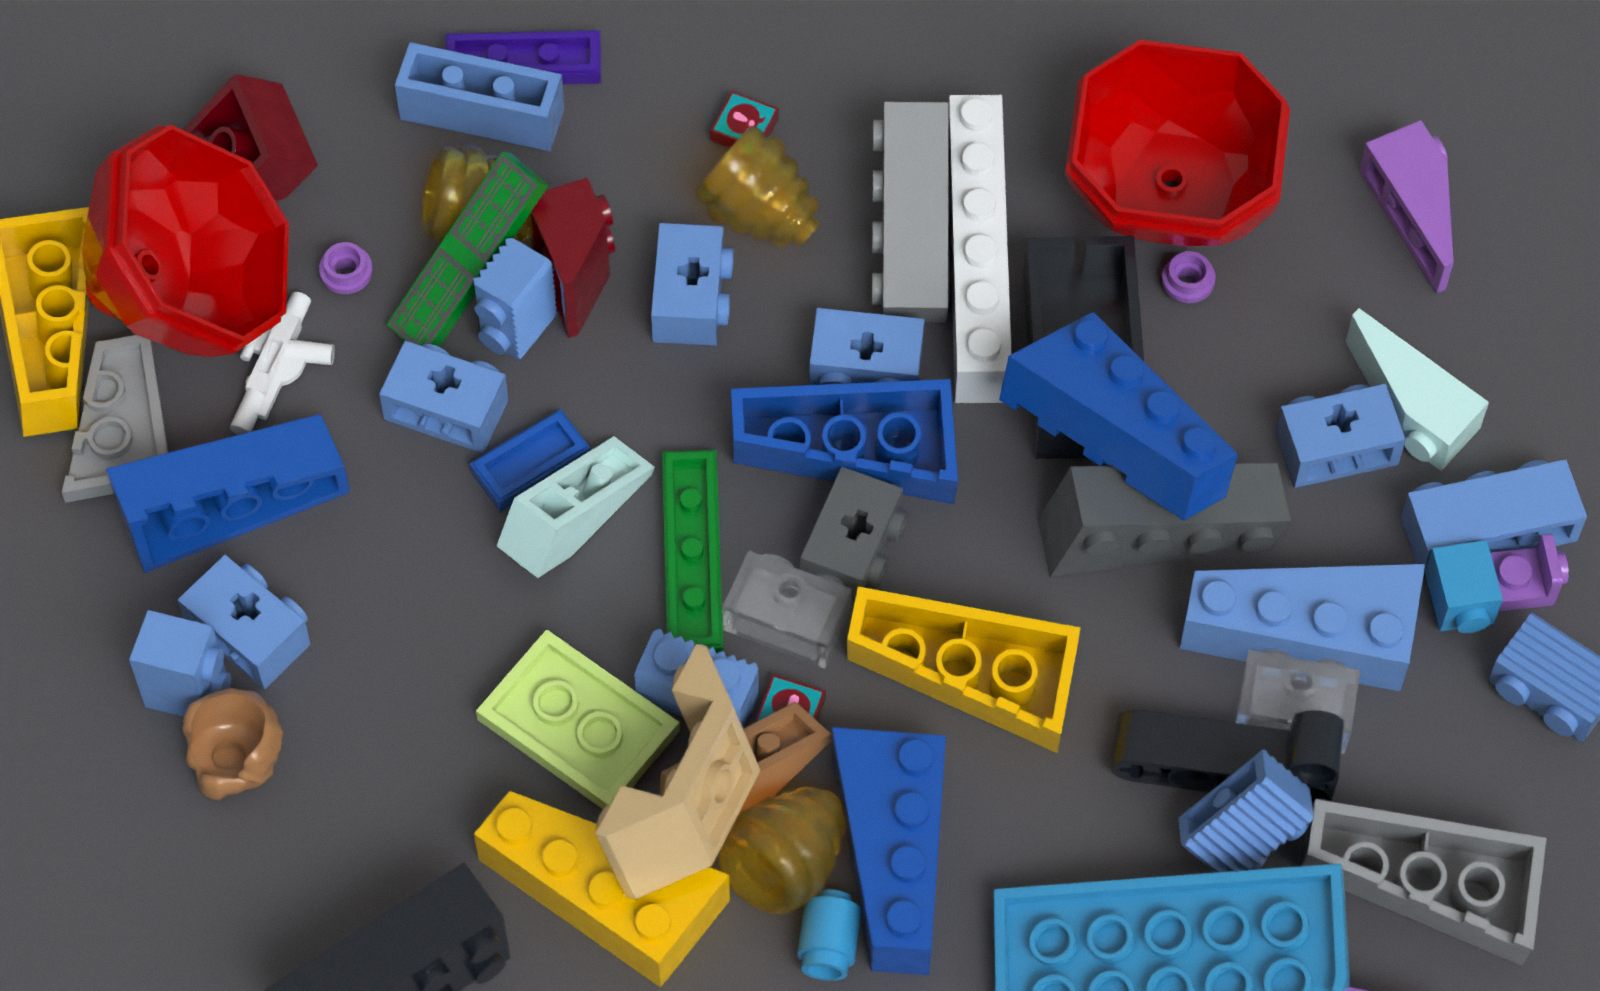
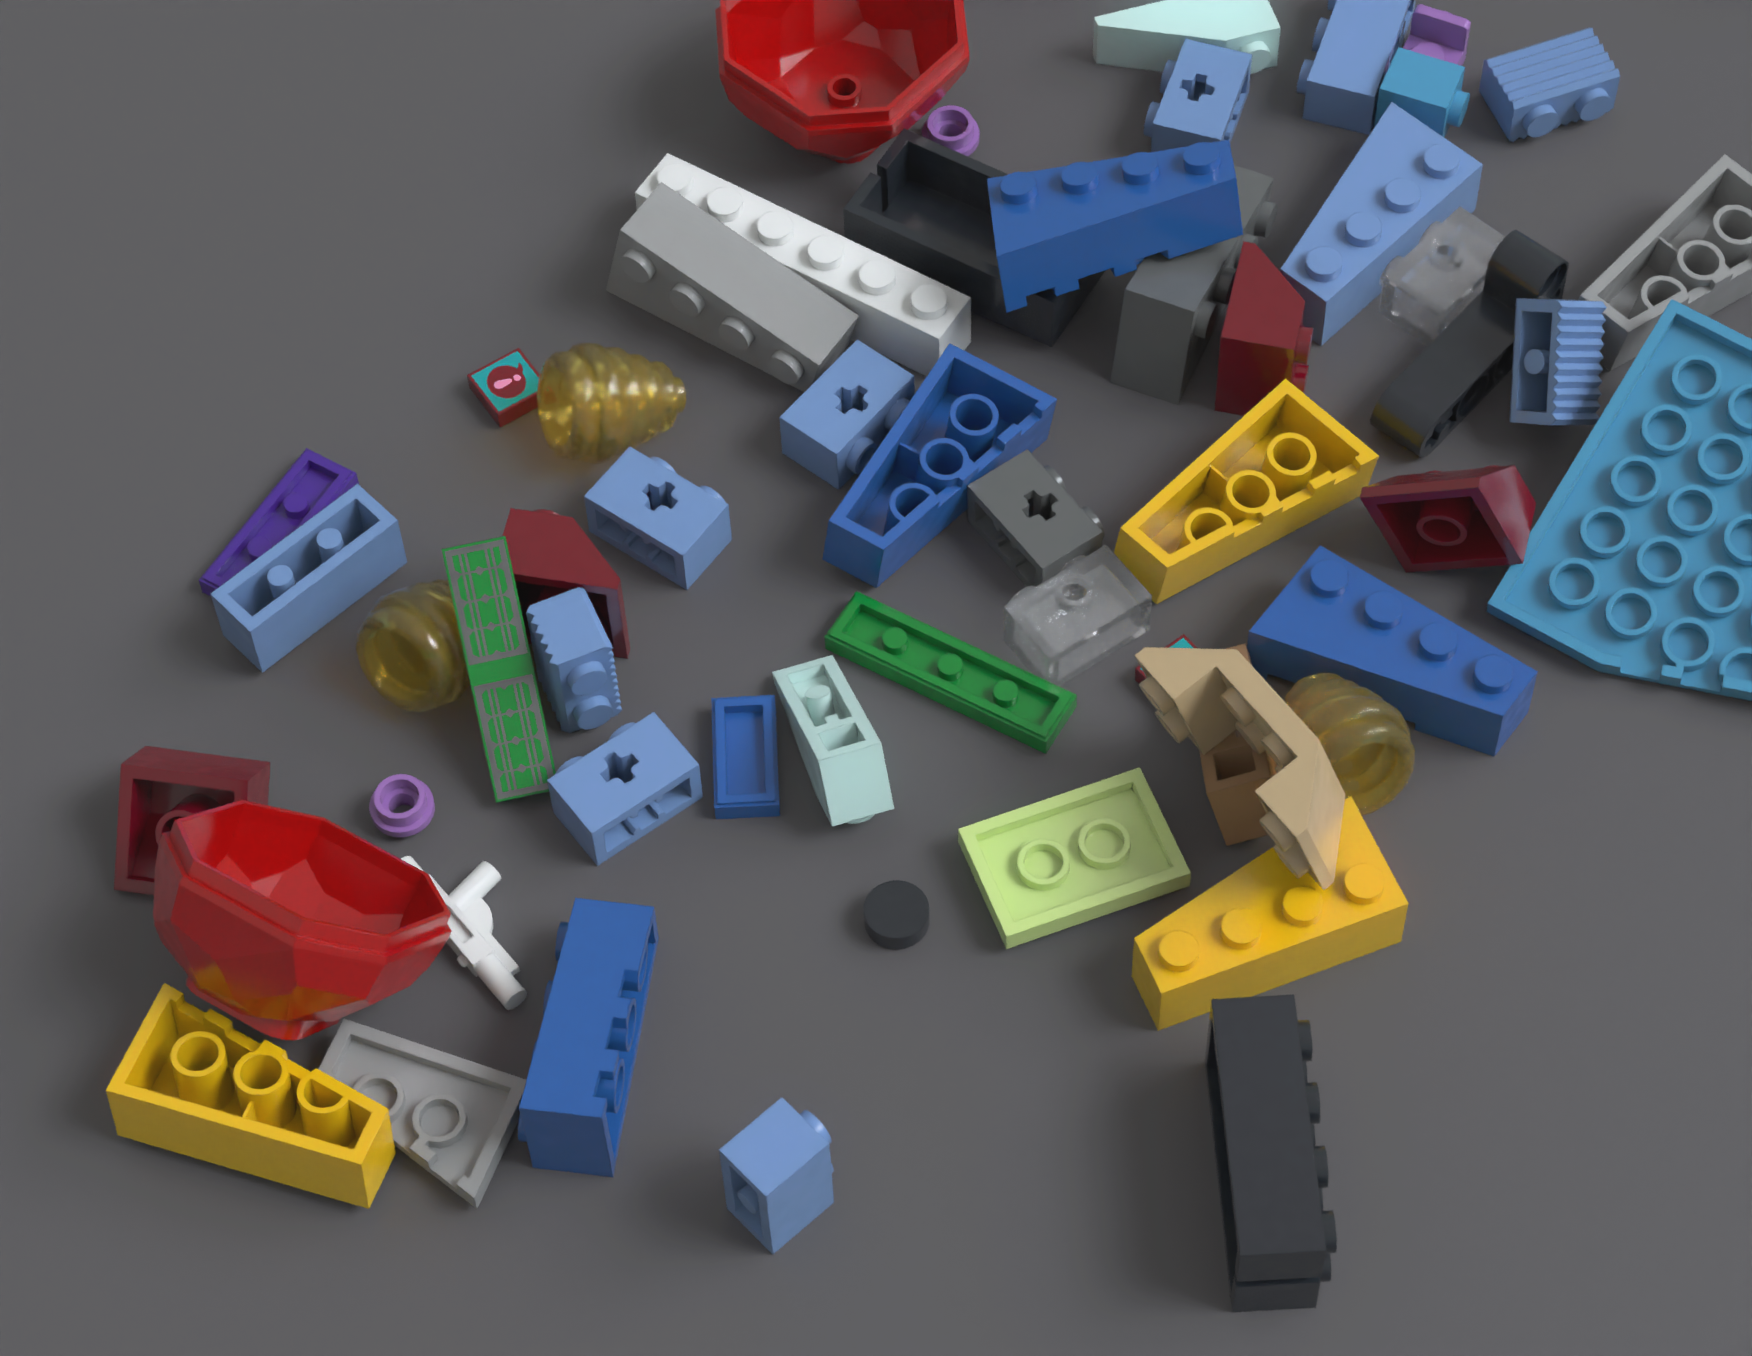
camera: 55 degrees left, 5 degrees down
medium blue brick [177,555,311,690] -> none
medium nougat hair [182,688,284,801] -> none
medium blue brick [634,628,759,729] -> none
dark azure brick [797,890,862,981] -> none
none -> black tile [863,880,930,949]
none -> dark red slope [1214,241,1314,416]
none -> dark red slope [1360,465,1536,573]

